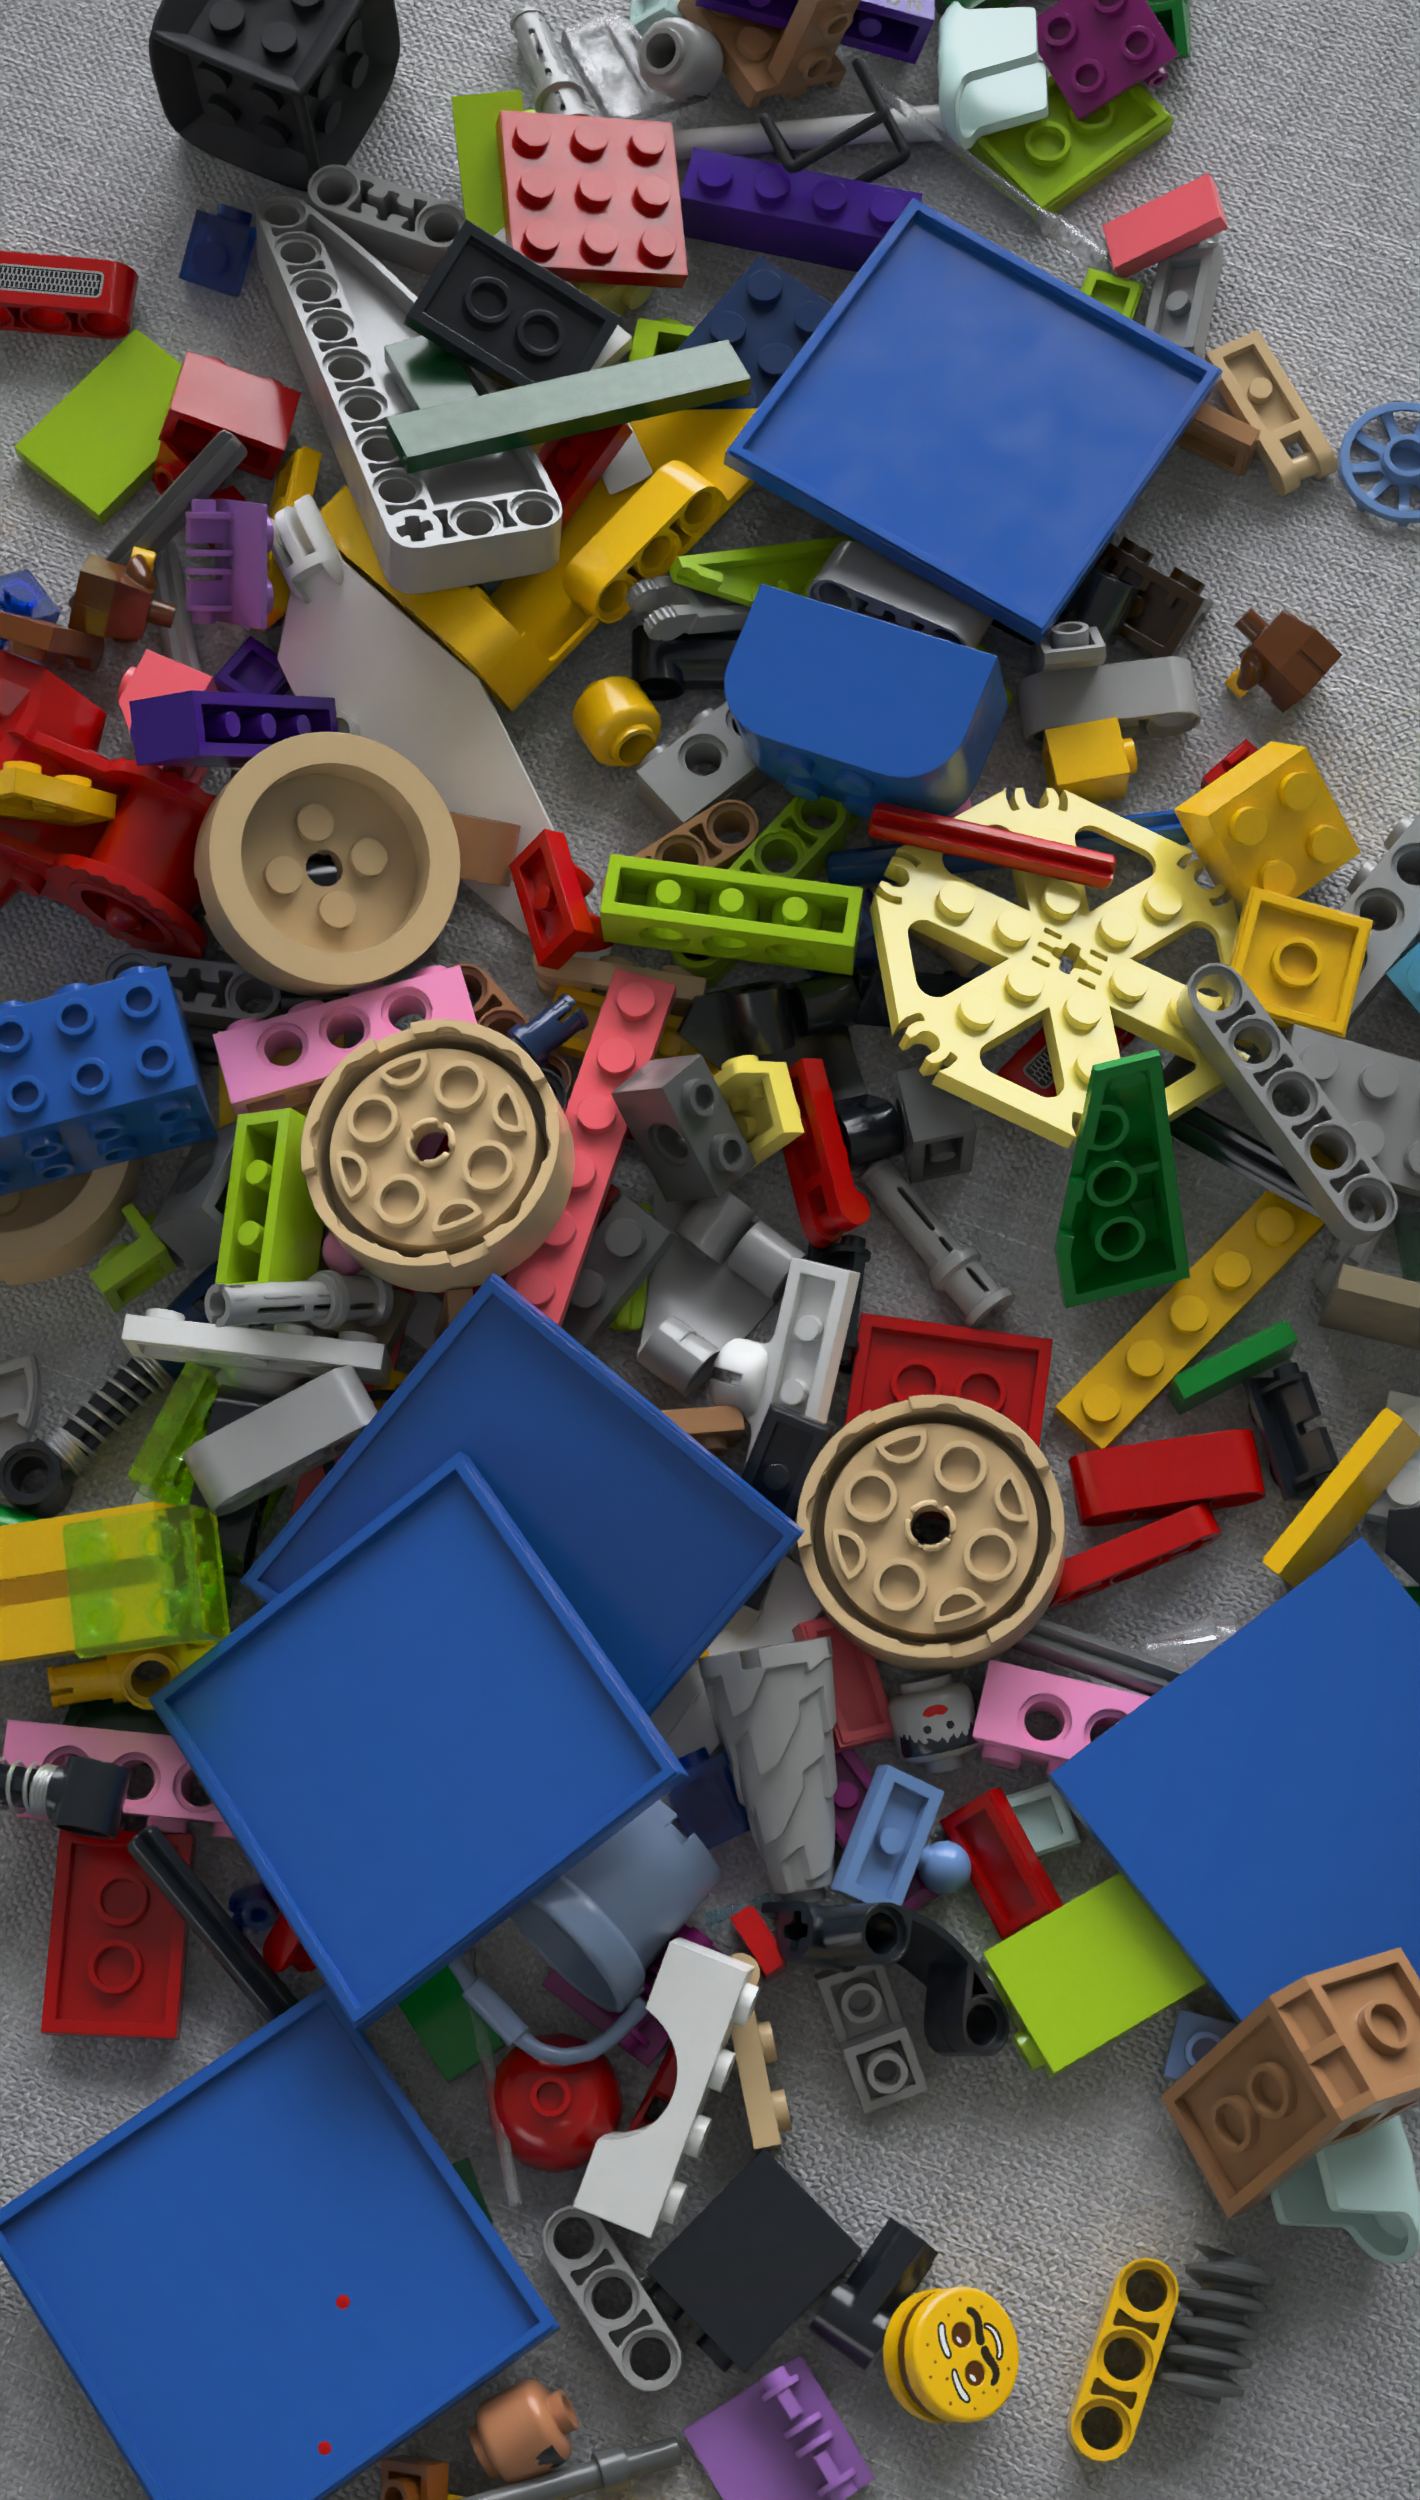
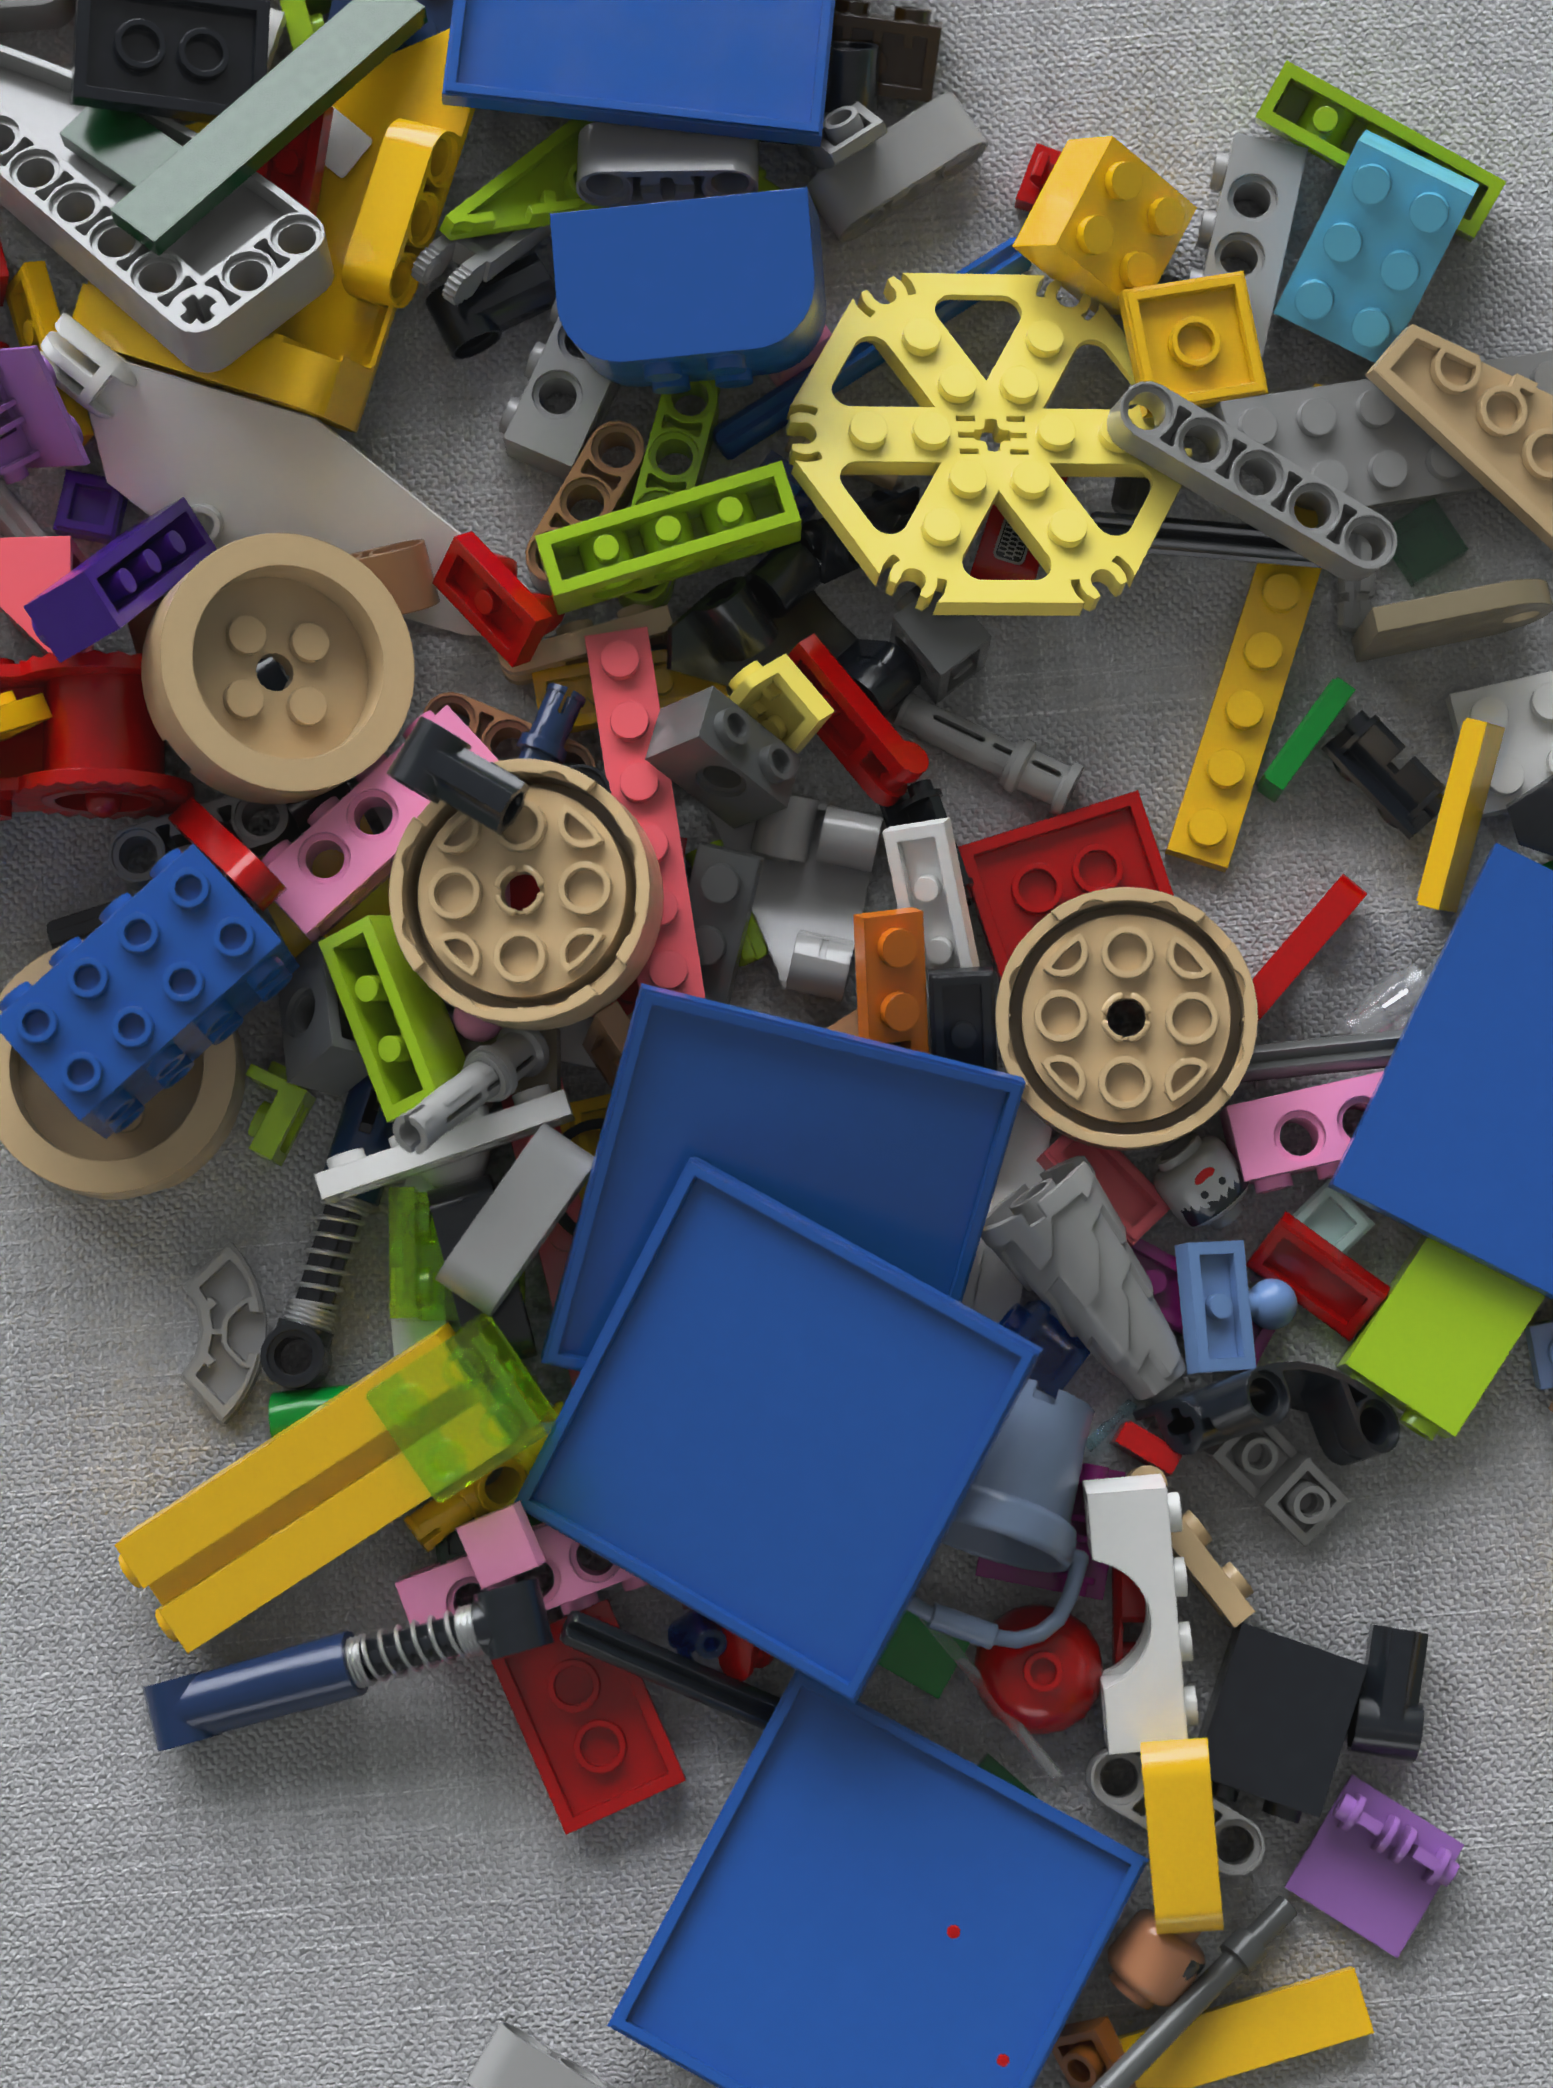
camera: 30 degrees left, 10 degrees up
yellow head [572,676,662,767] -> none
red axle [868,802,1116,889] -> none
yellow head [883,2287,1019,2423] -> none
yellow brick [1041,717,1138,810] -> none
green wedge [1054,1049,1190,1308] -> none
red beam [1068,1429,1266,1527] -> none
reddish brown piece [1224,608,1342,713] -> none
none -> red beam [167,796,287,912]
none -> black piece [387,716,529,835]
none -> bright pink tile [456,1501,546,1589]
none -> orange plate [853,907,930,1054]
none -> yellow beam [1140,1738,1224,1934]

